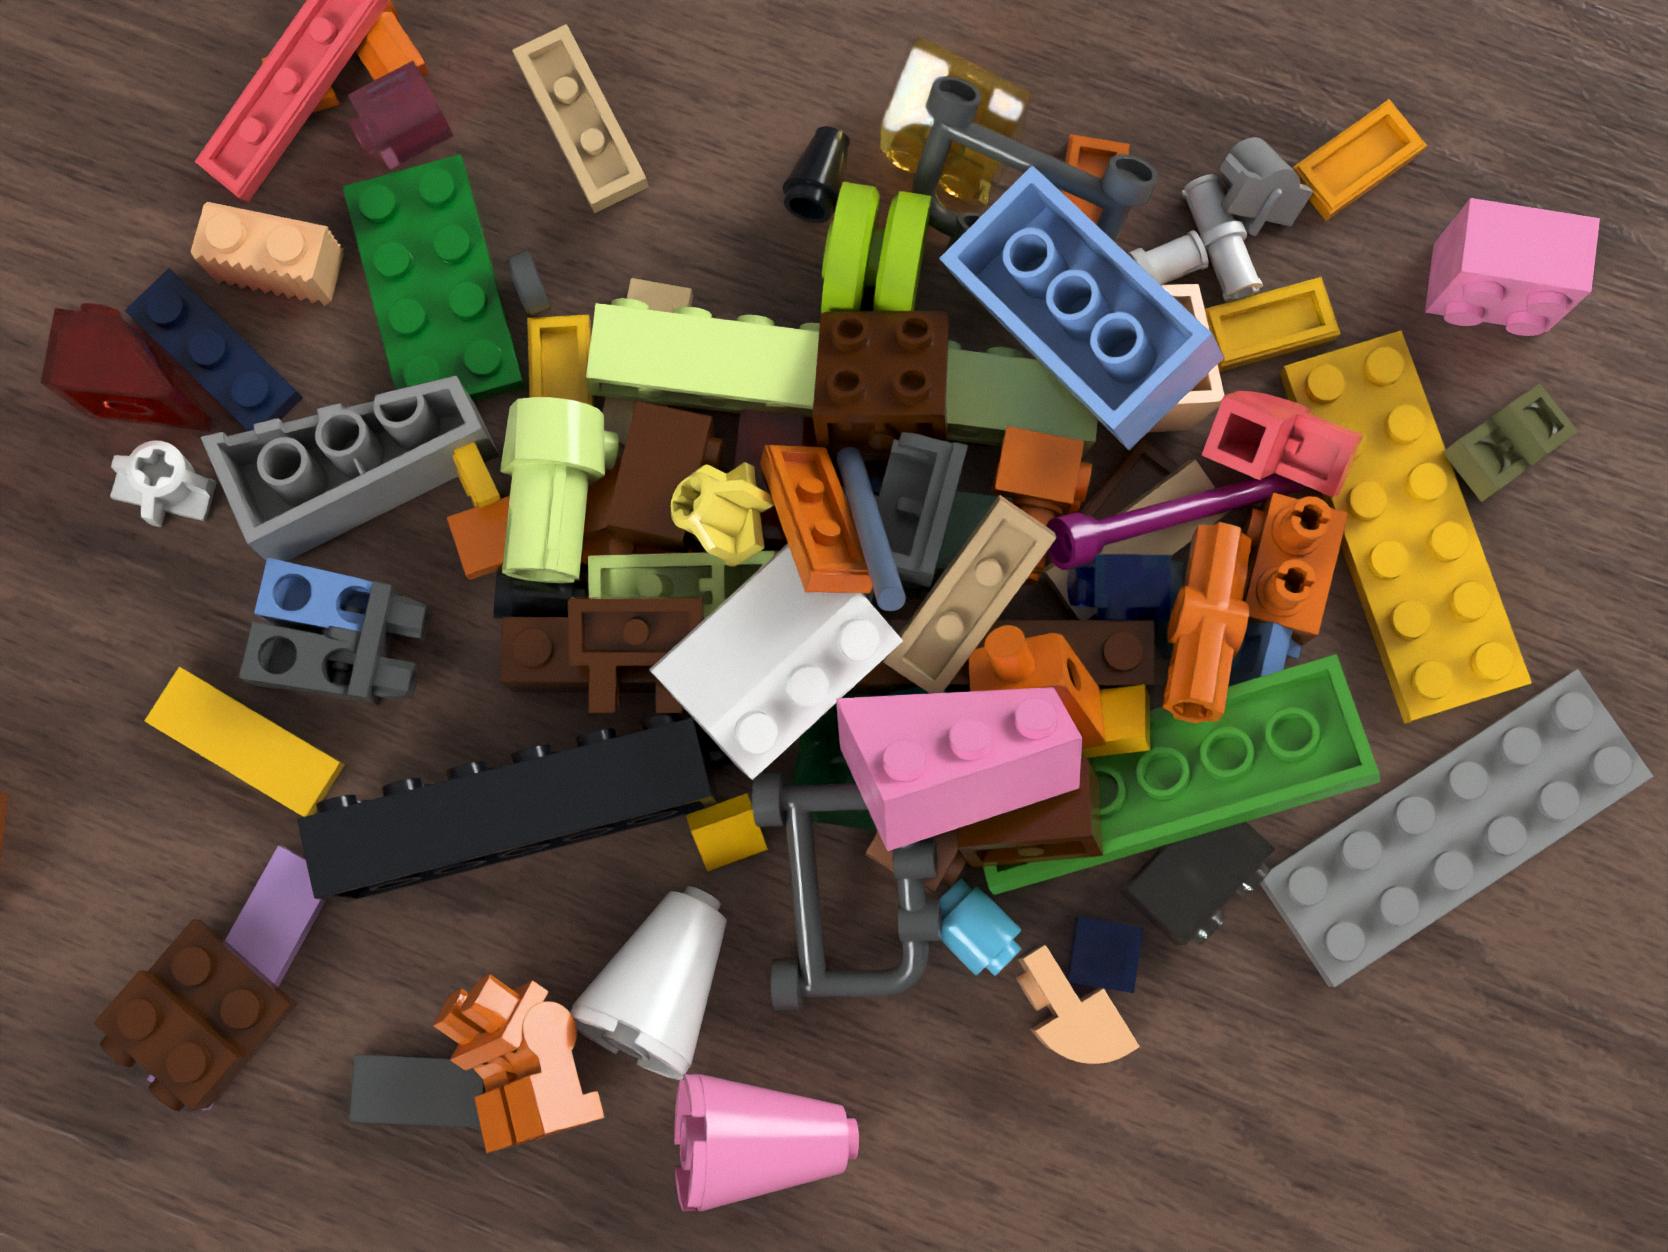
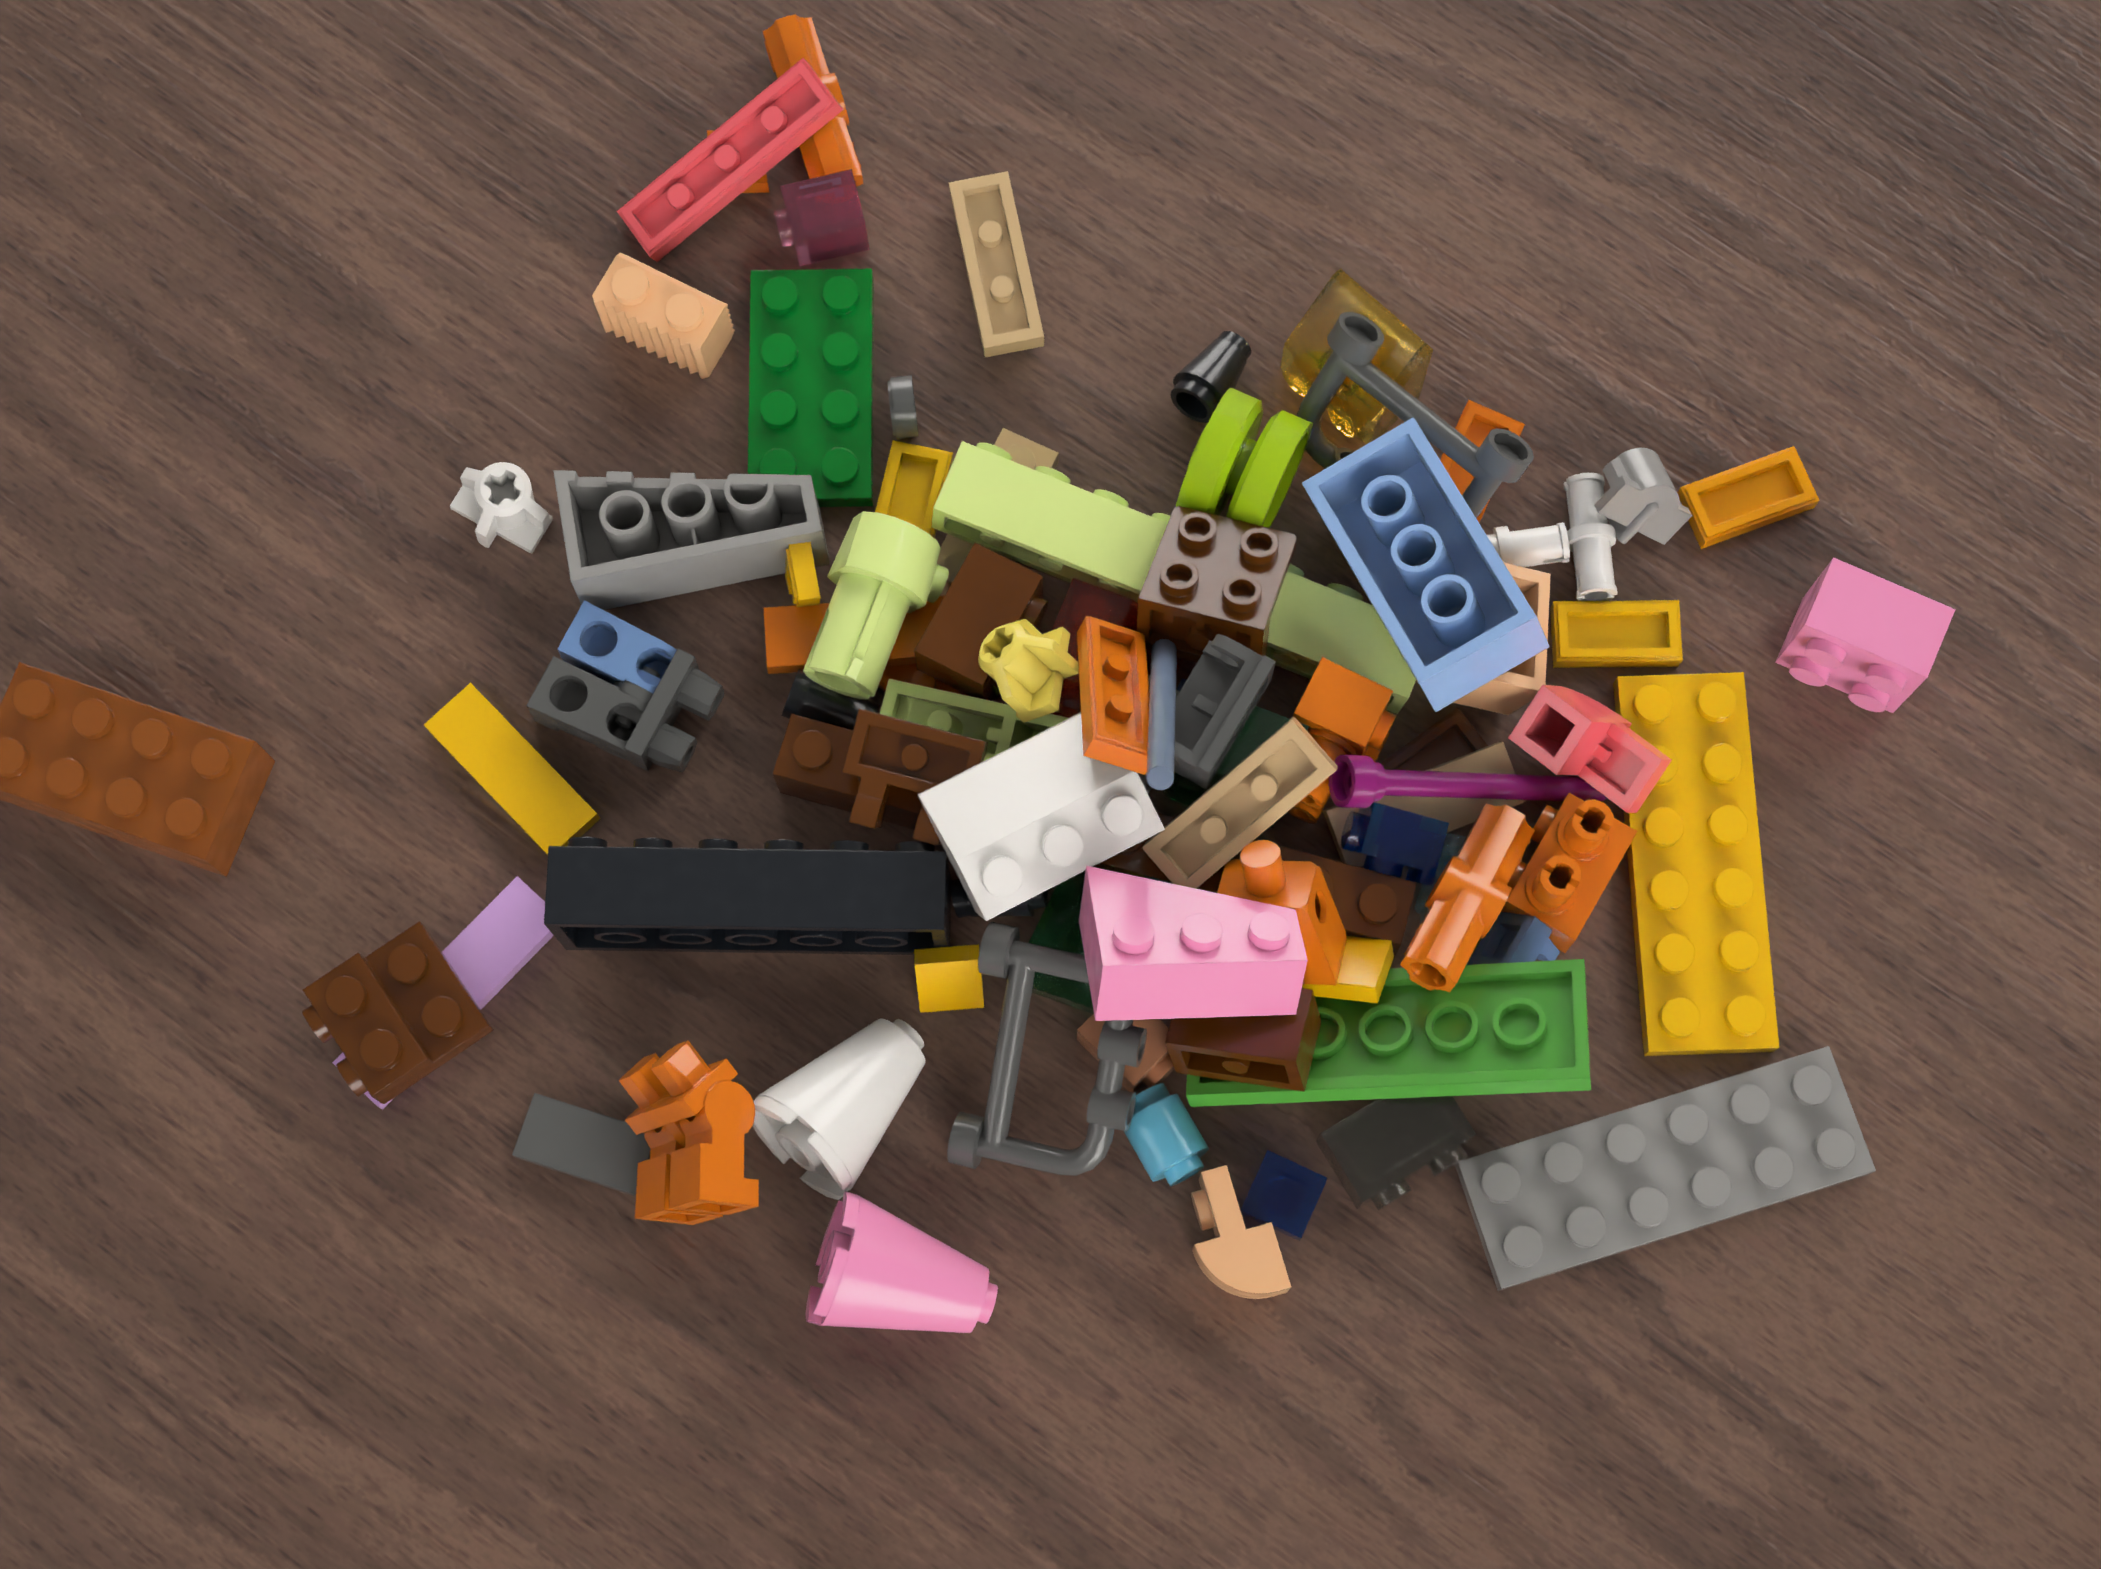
camera: 15 degrees right, 5 degrees down
clear red slope [41,303,212,432] -> none
dark blue plate [124,268,303,431] -> none
olive slope [1442,383,1579,502] -> none

